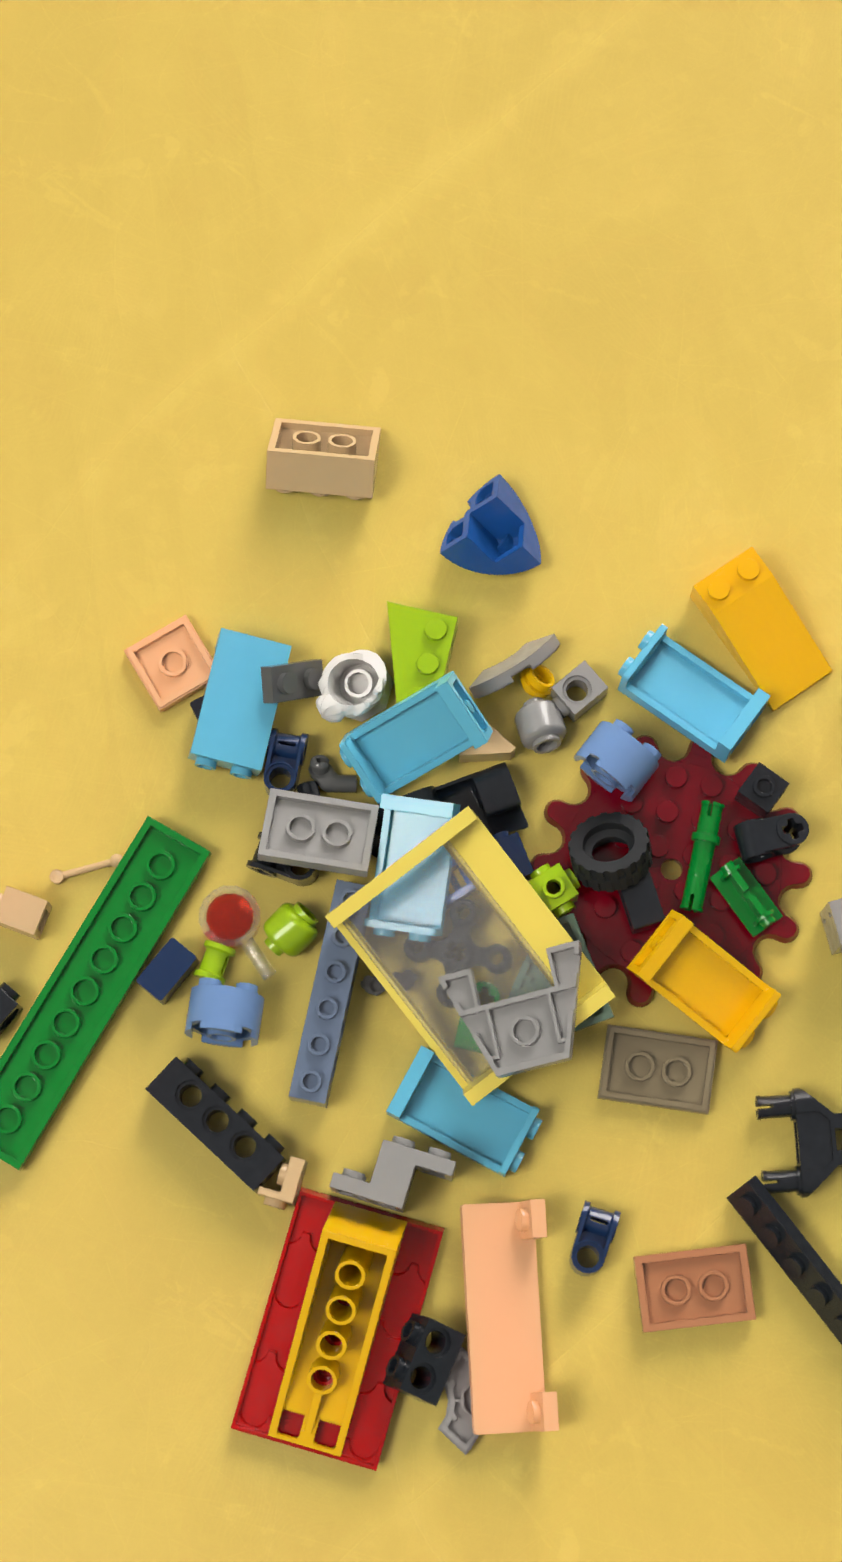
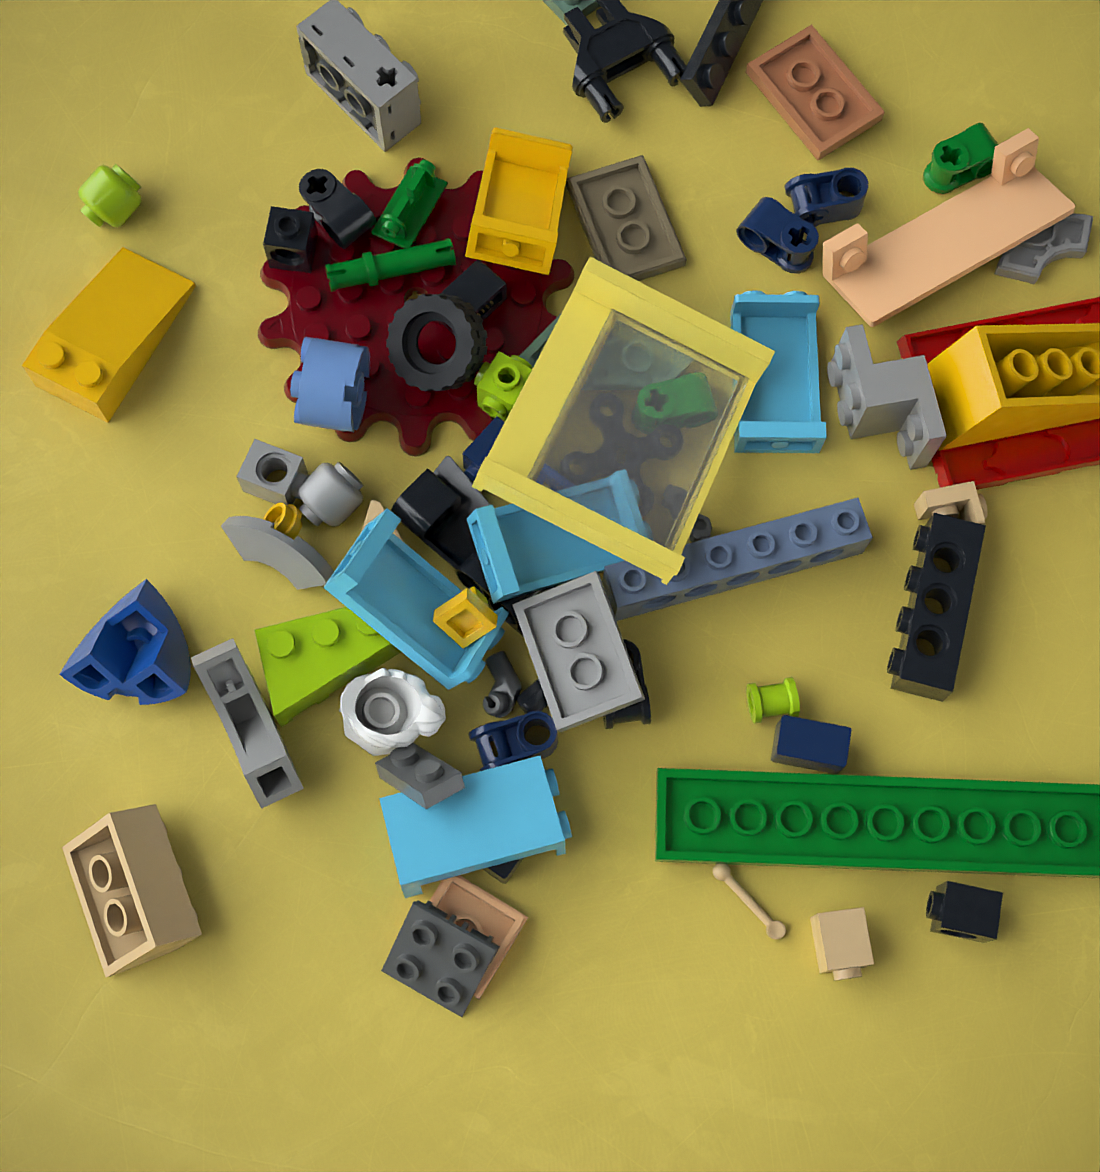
camera: 125 degrees left, 5 degrees down
medium blue brick [184,977,264,1048] -> none
piece [199,886,276,980] -> none
lime head [263,902,318,957] -> none
black brick [383,1313,466,1406] -> none
light grey wing [438,940,582,1078] -> none
medium azure panel [617,624,771,763] -> none
none -> light grey arch [191,638,304,809]
none -> dark grey hinge [381,900,500,1017]
none -> yellow tile [433,586,498,649]
none -> dark blue piece [736,197,819,274]
none -> green piece [923,123,999,194]

